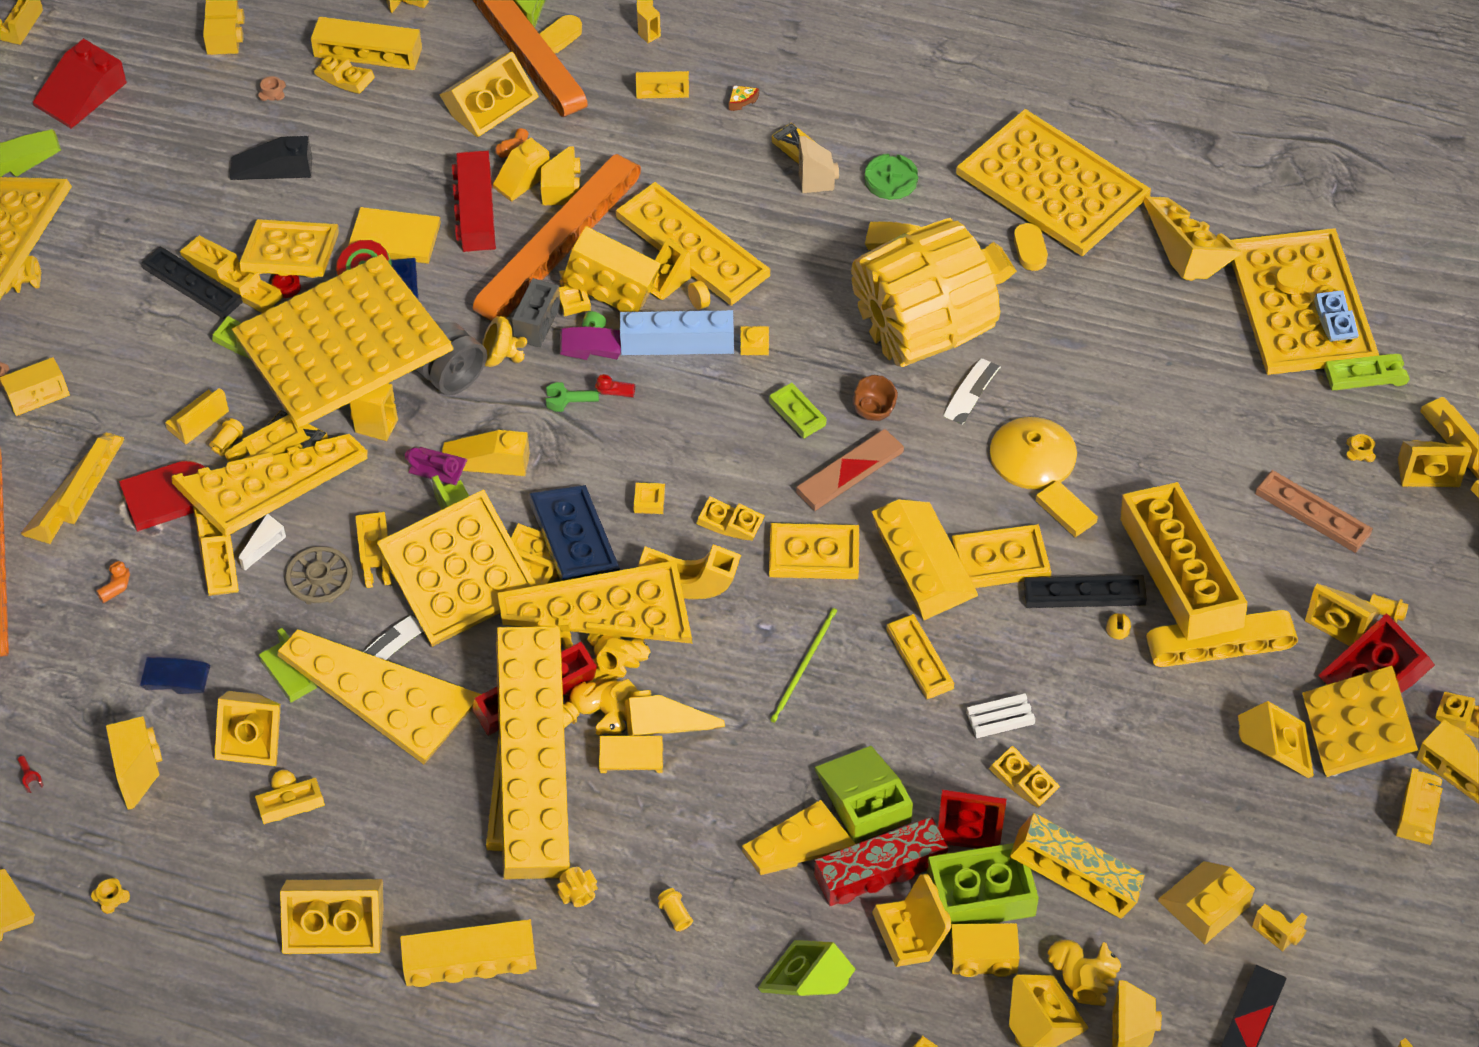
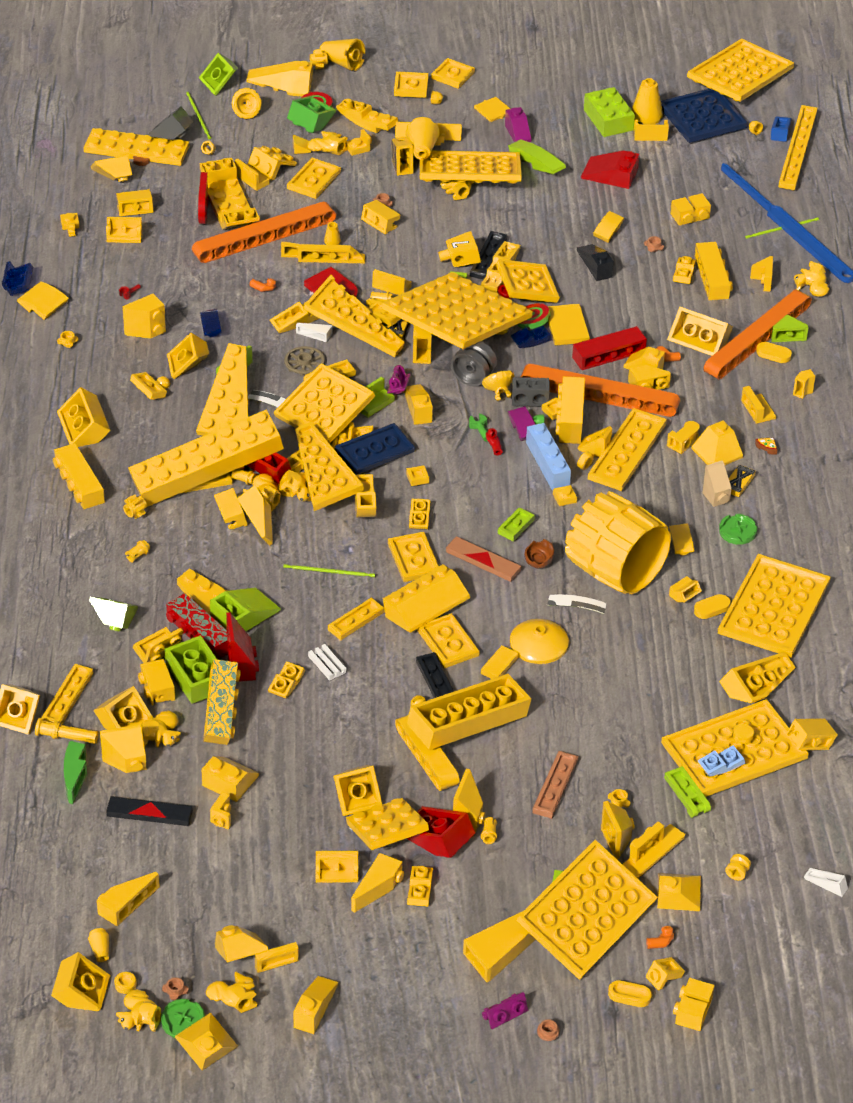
camera: 70 degrees right, 10 degrees down
none -> yellow cone [324,222,341,245]
none -> yellow torso [438,231,481,267]
none -> yellow slope [593,211,624,243]
none -> yellow leg [667,421,700,454]
none -> yellow slope [691,420,743,465]
none -> yellow hinge [786,718,838,750]

